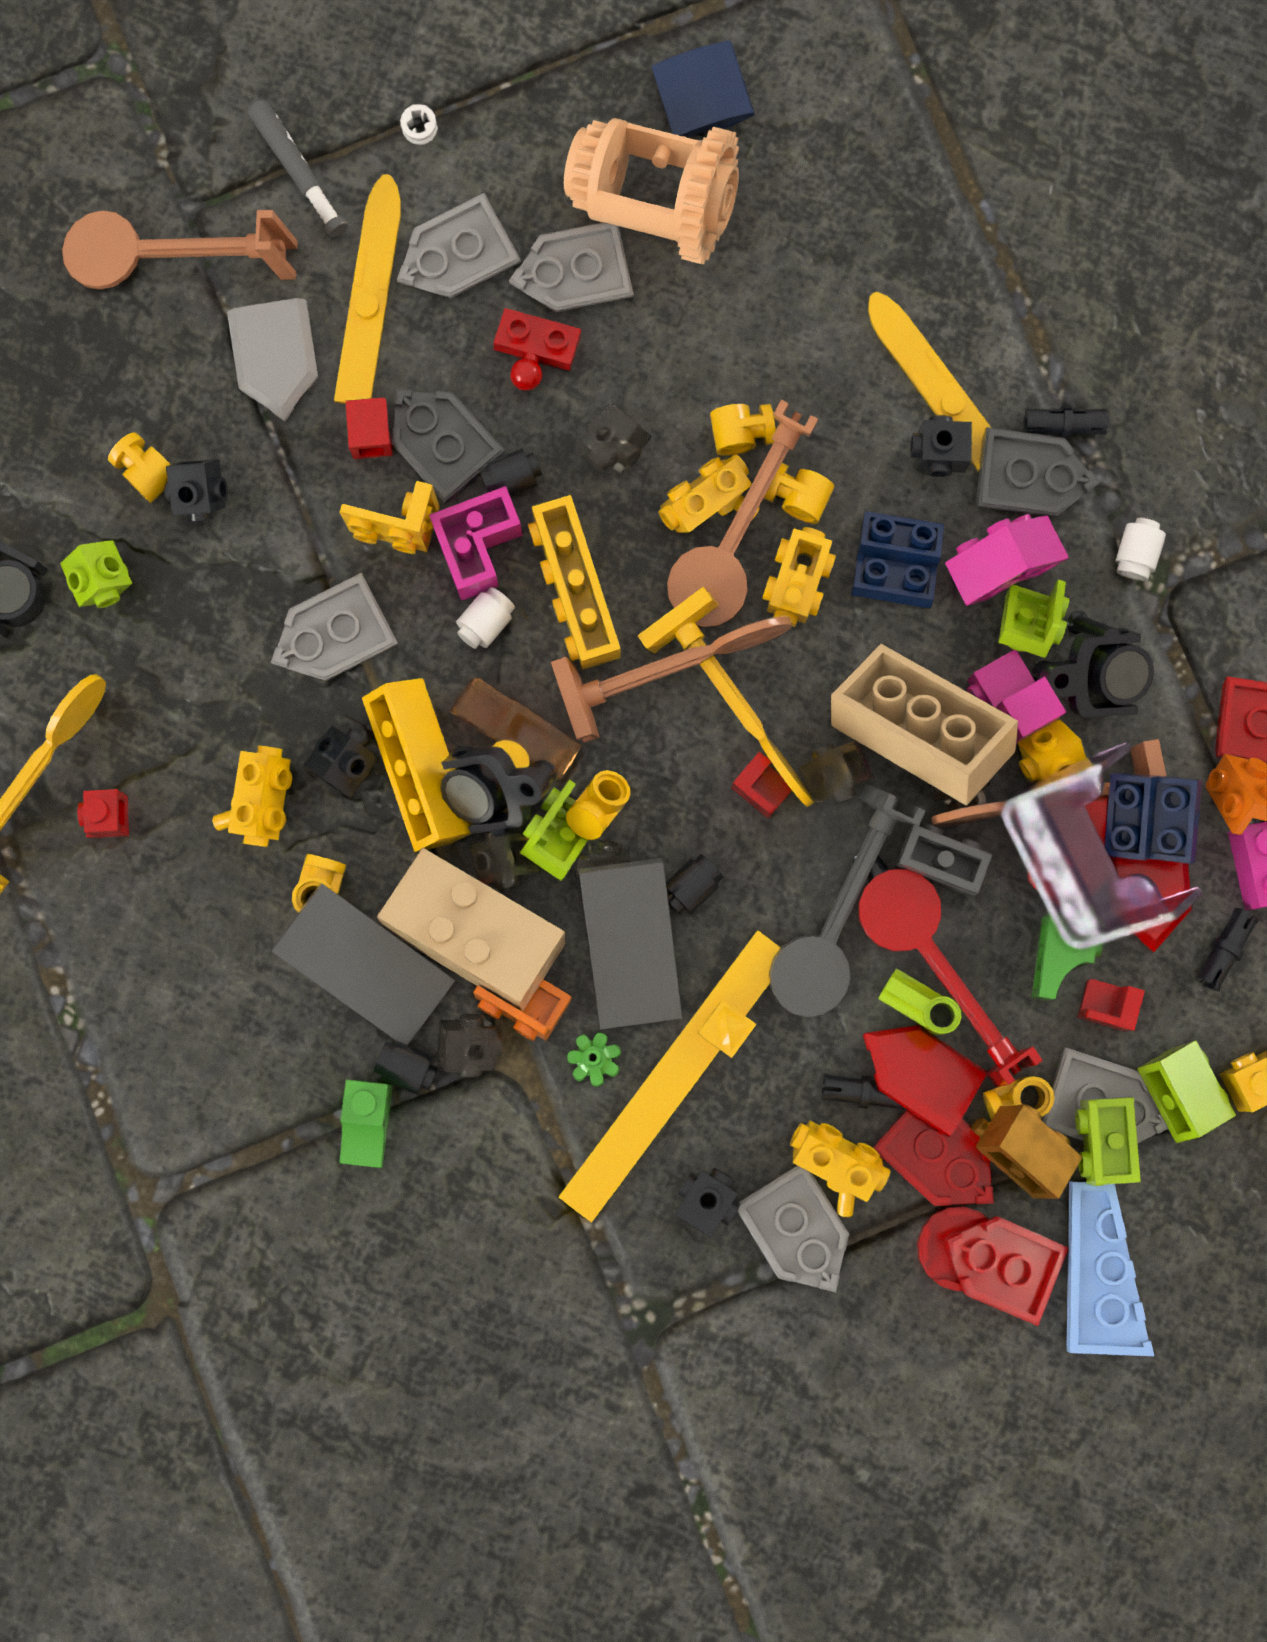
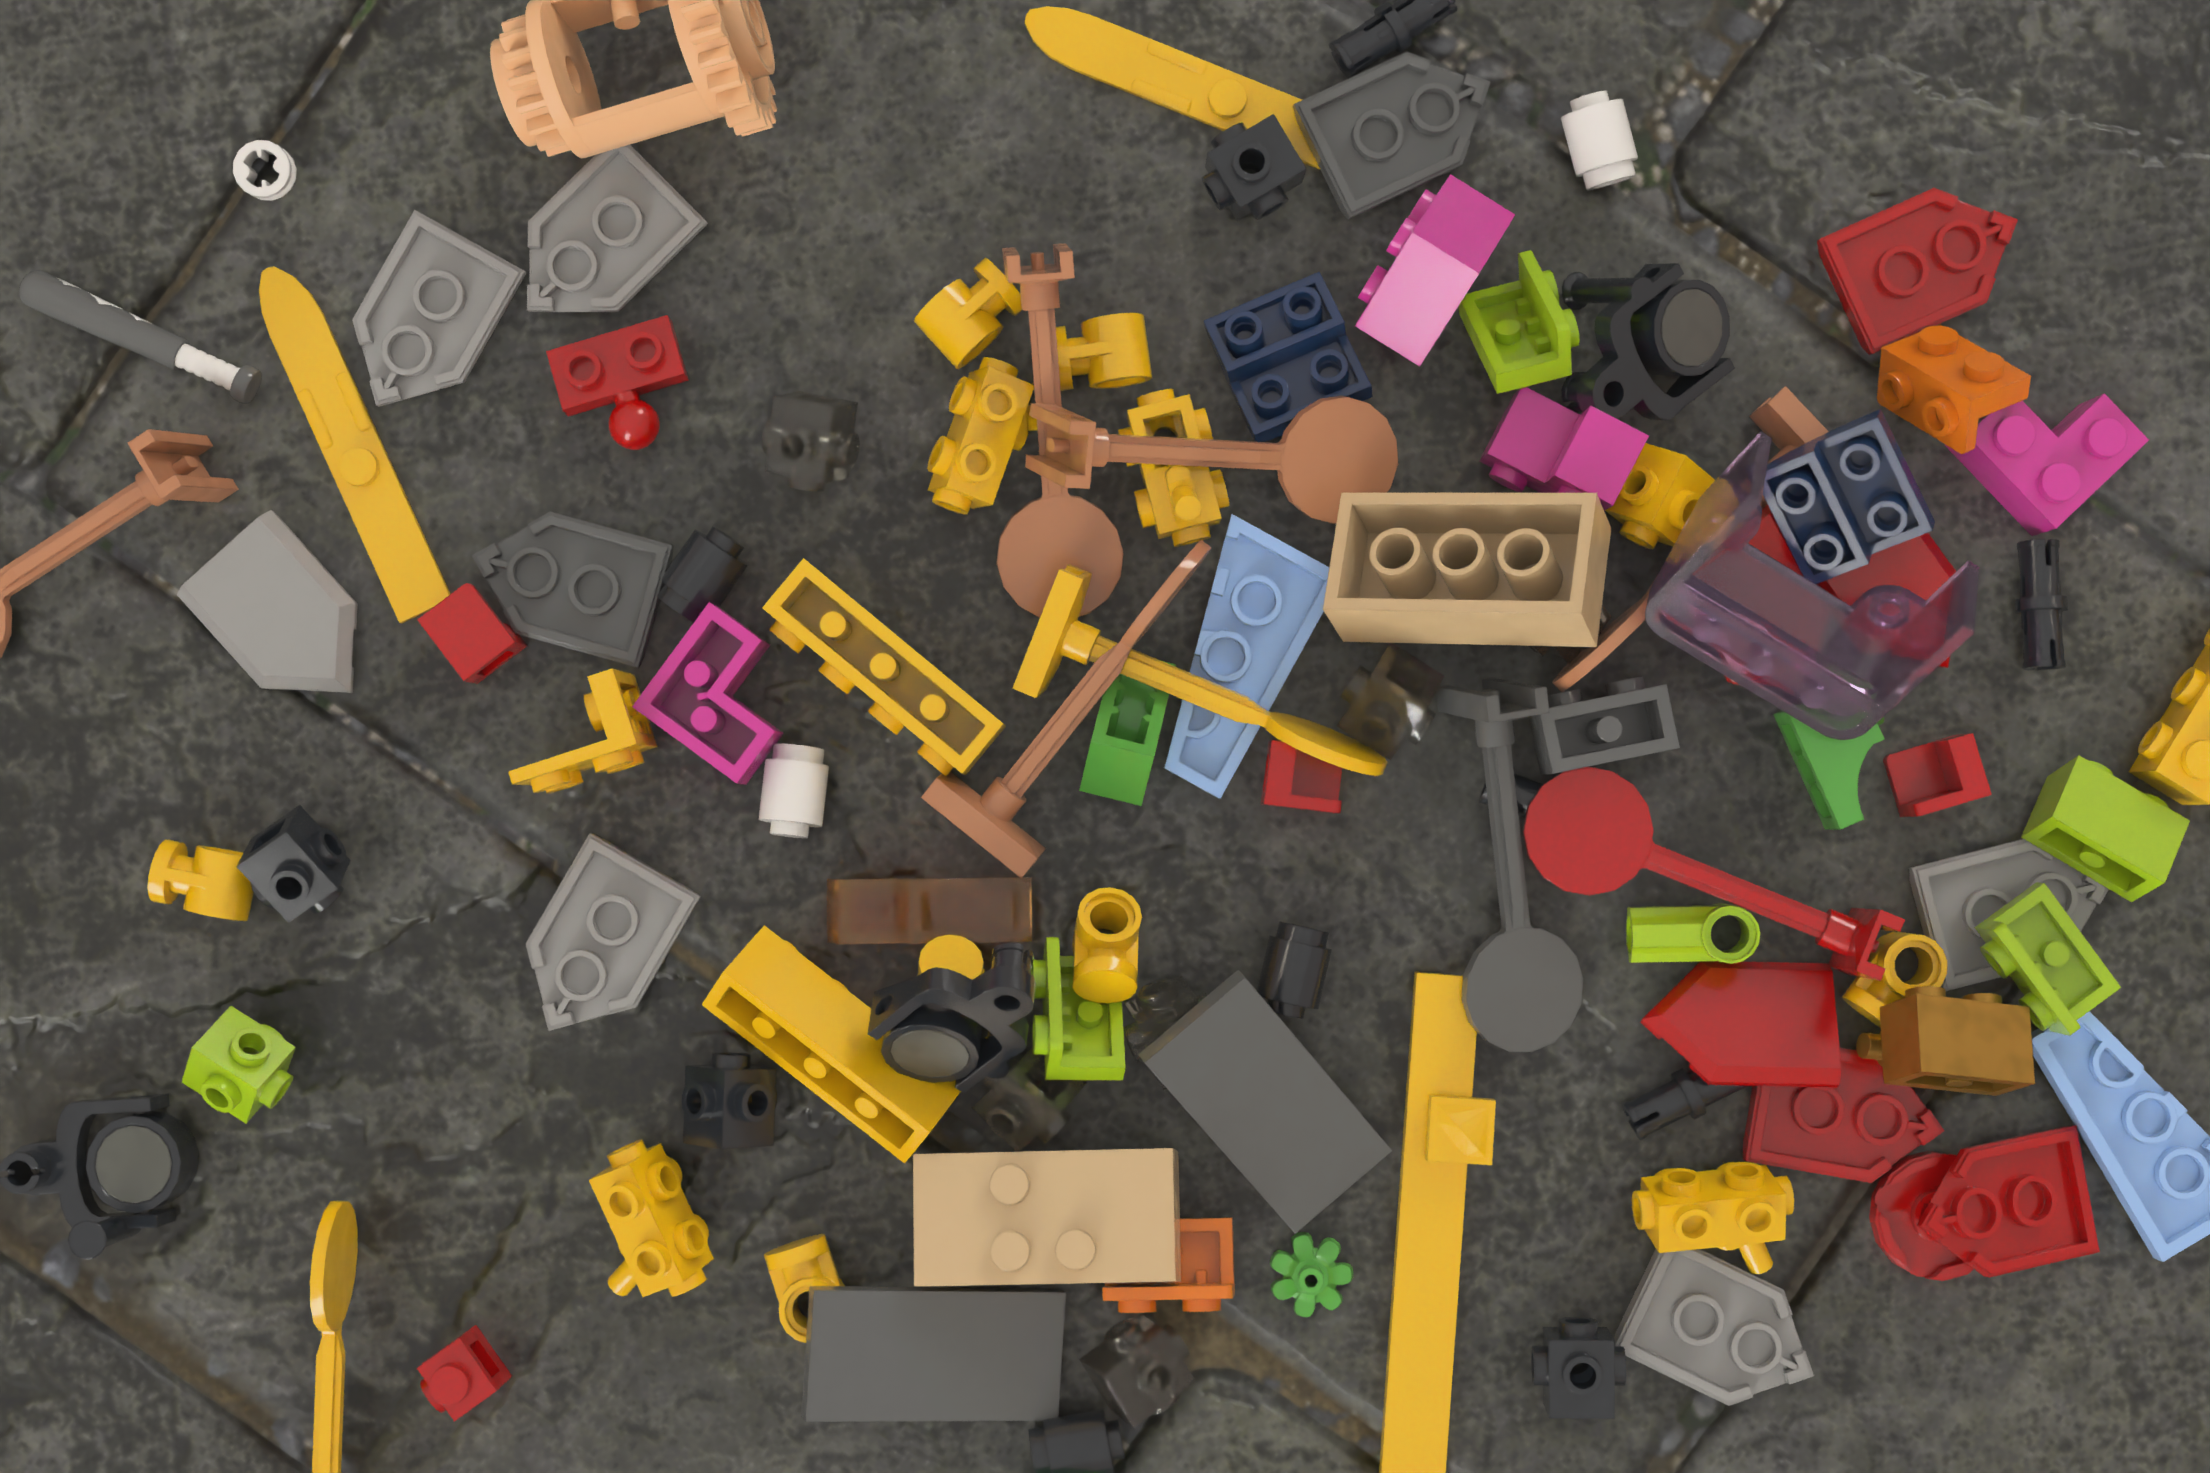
camera: 30 degrees left, 5 degrees up
none -> nougat piece [1025,396,1398,524]
none -> bright green arch [1079,660,1176,806]
none -> light blue wing [1164,514,1329,799]

